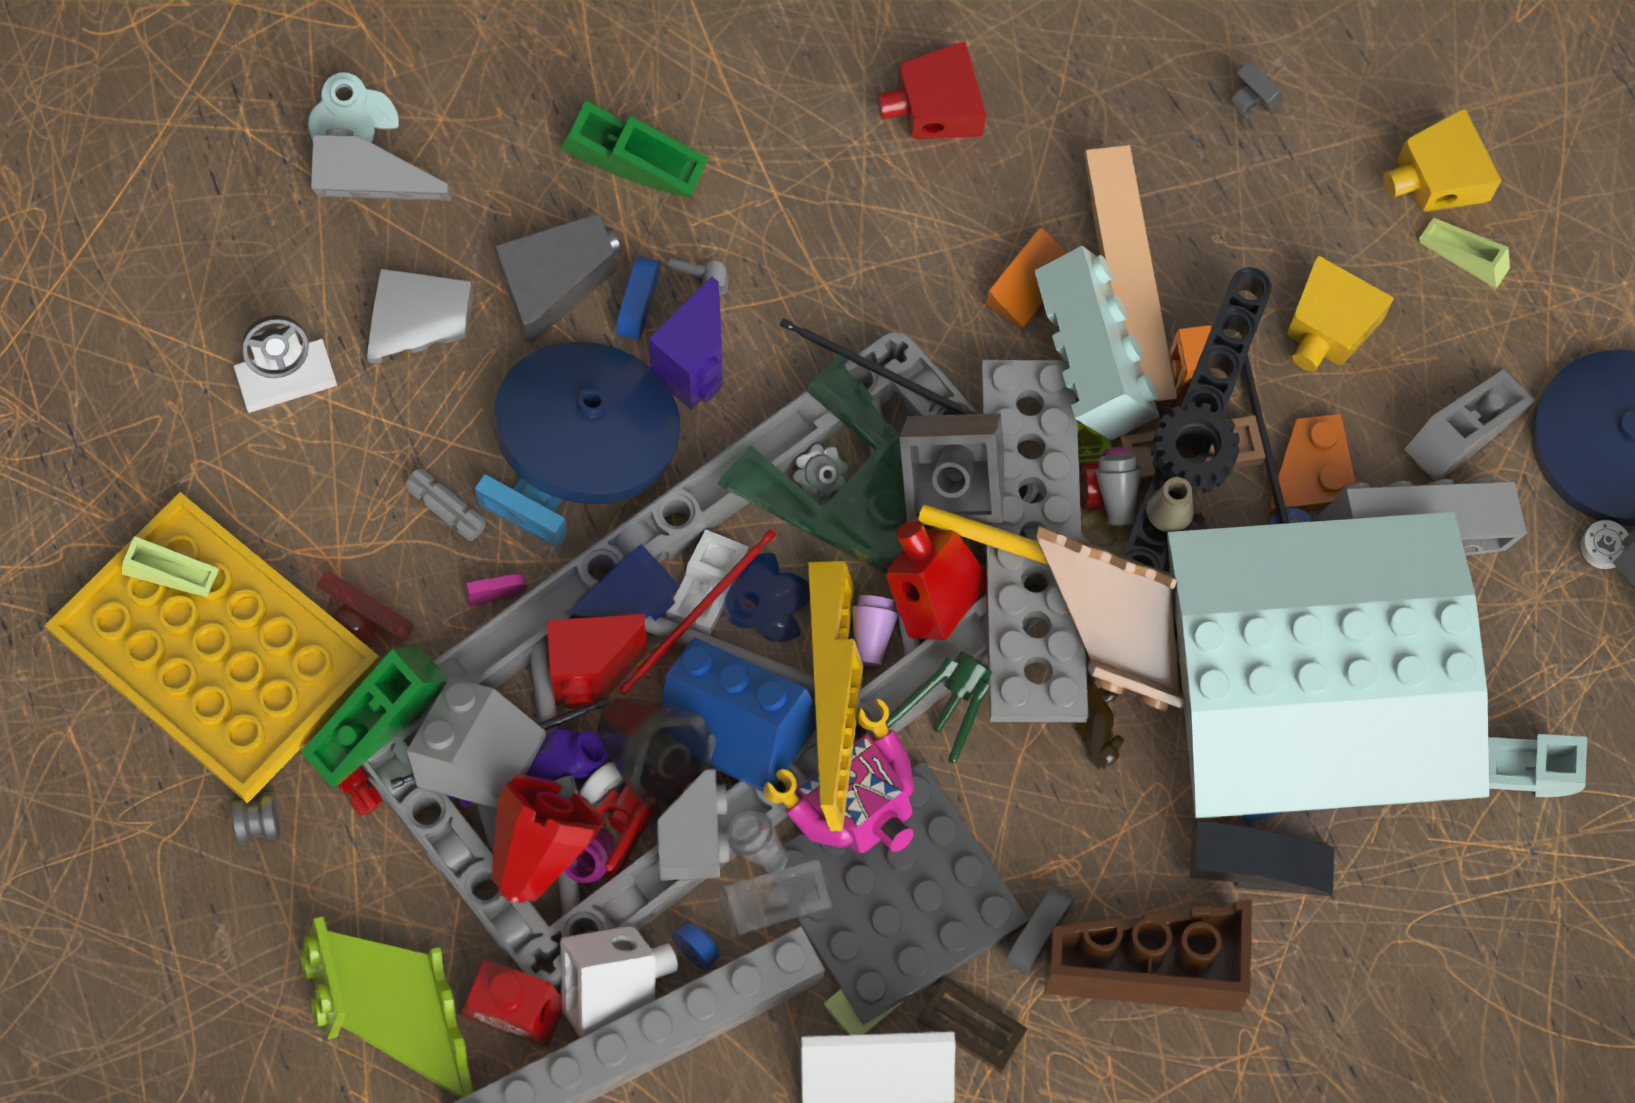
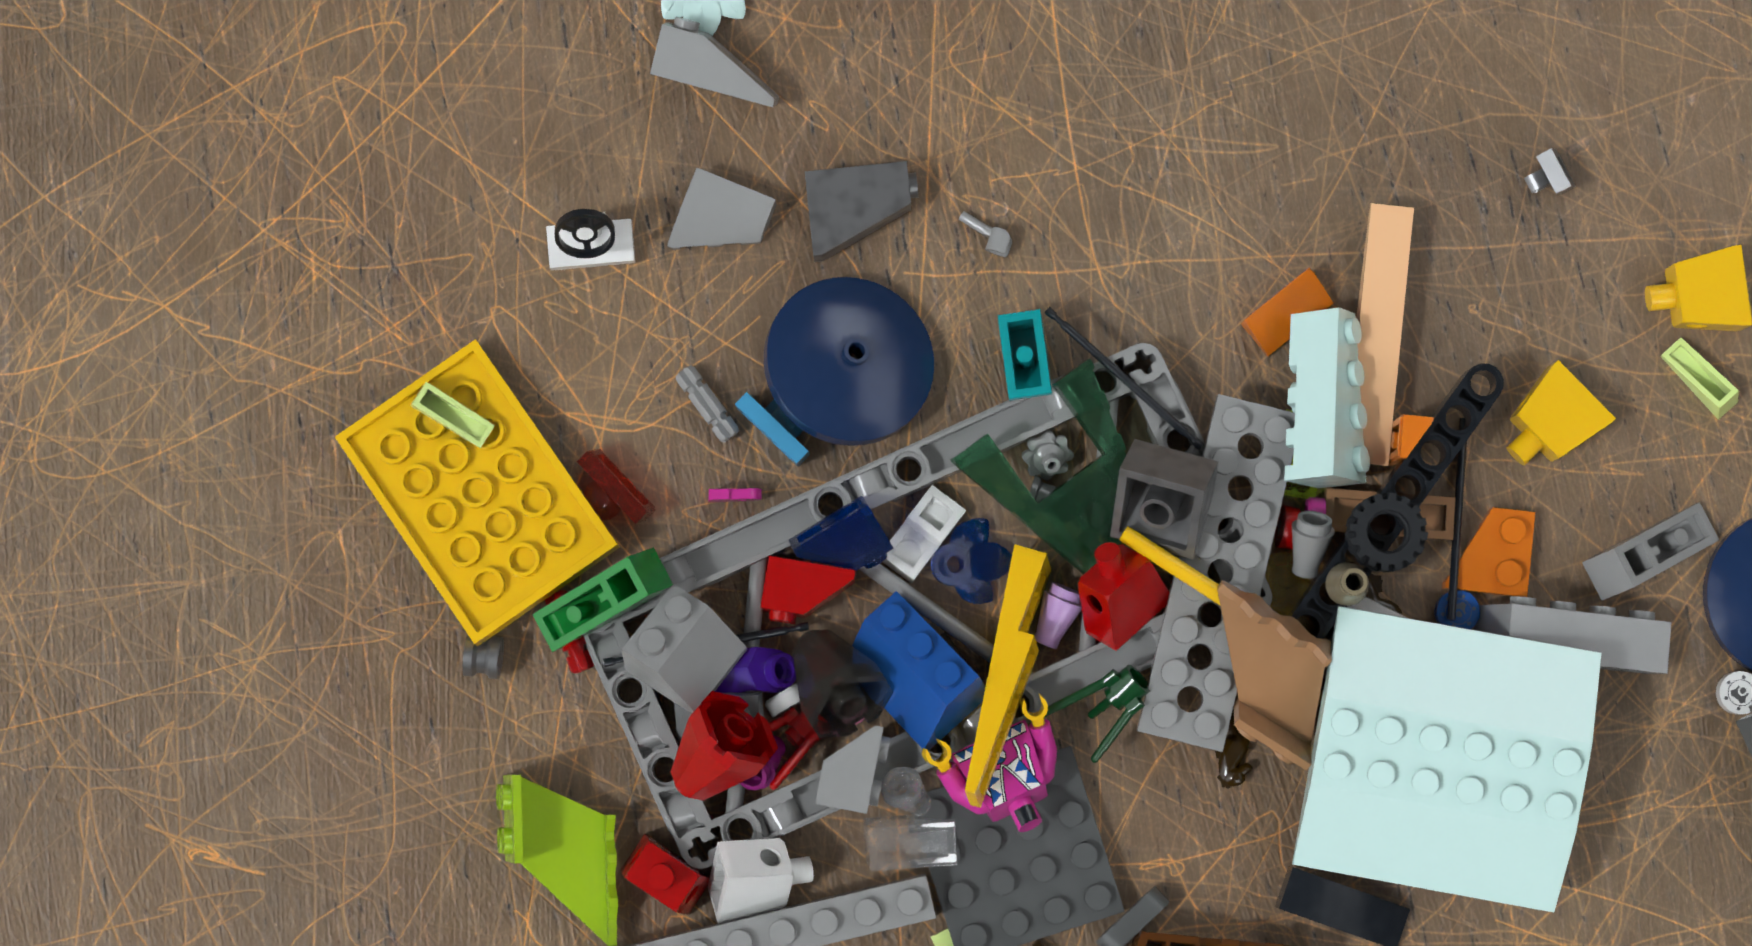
camera: 20 degrees right, 15 degrees up
green slope [559,100,709,198] -> none
blue beam [616,256,661,341] -> none
red piece [618,529,776,696] -> none
dark purple slope [648,276,723,410] -> none
blue tile [672,922,720,970] -> none
red torso [877,41,986,139] -> none
light aqua brick [1488,734,1587,797] -> none
none -> teal slope [997,309,1052,401]

